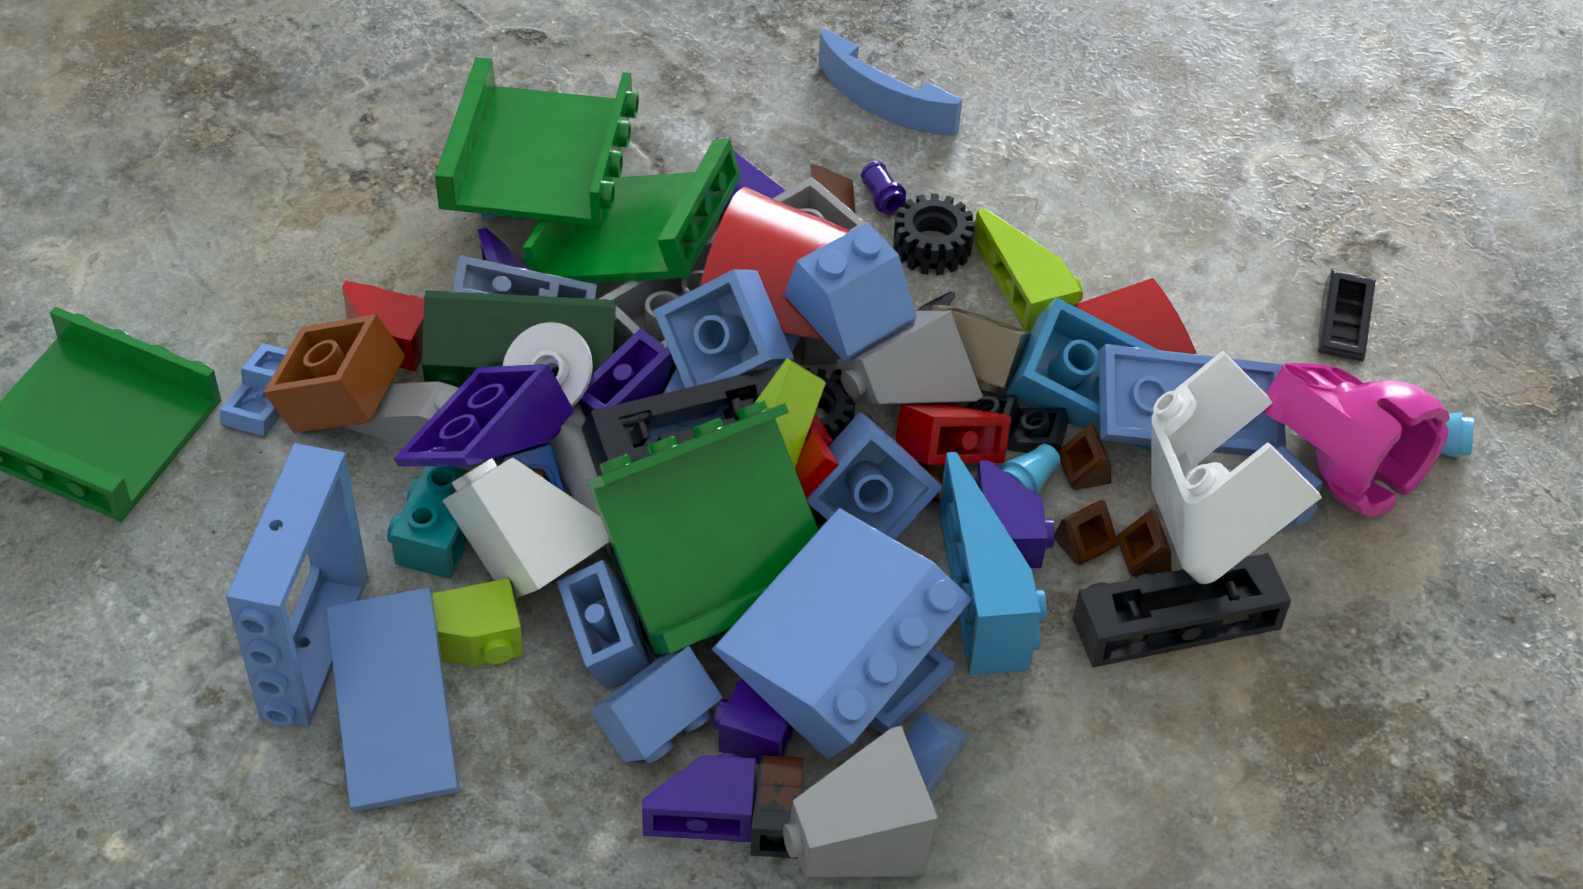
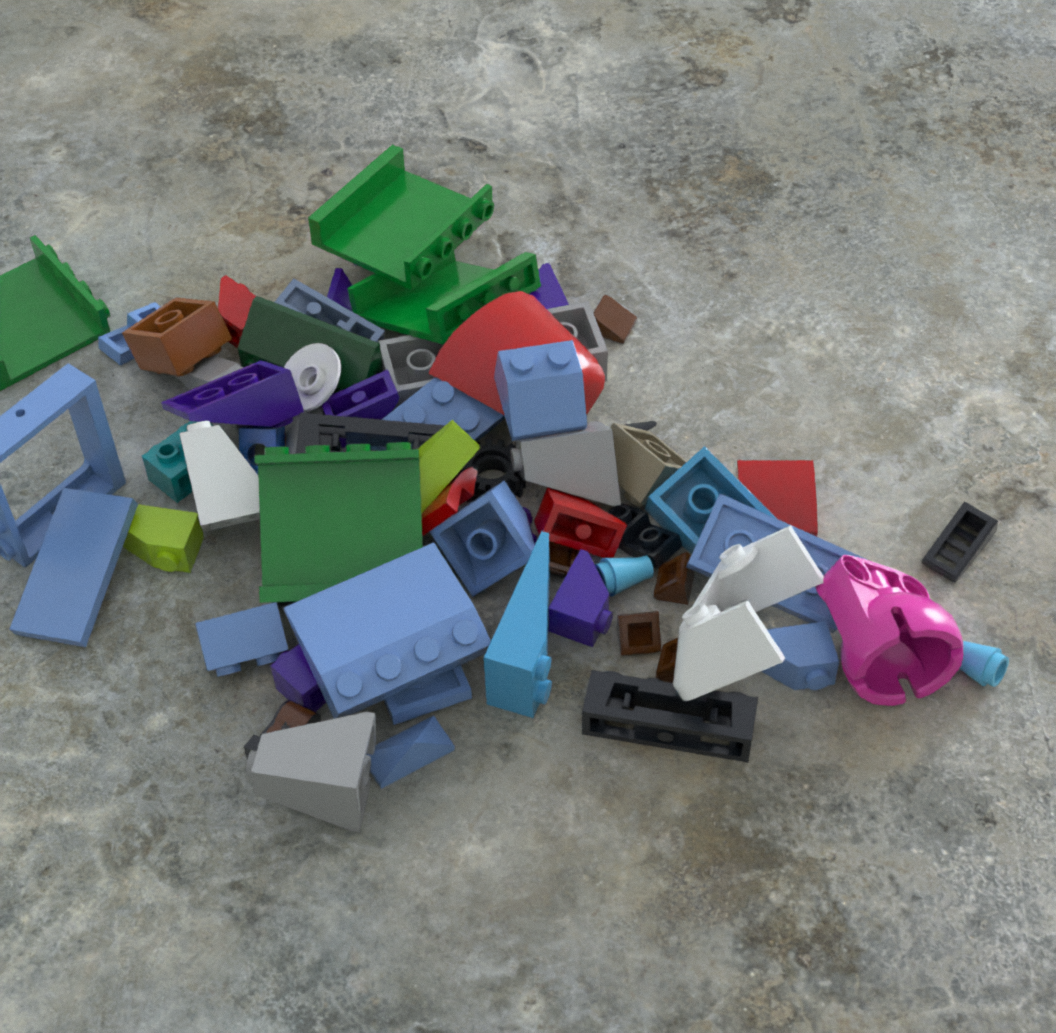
camera: 30 degrees right, 0 degrees up
medium blue brick [556,560,651,690] -> none
dark purple slope [642,753,756,842] -> none
medium blue slope [653,269,794,388] -> none
medium blue slope [819,28,962,135] -> none
dark purple pin [860,161,906,215] -> none
black tyre [893,193,975,275] -> none
lime slope [973,208,1083,332] -> none

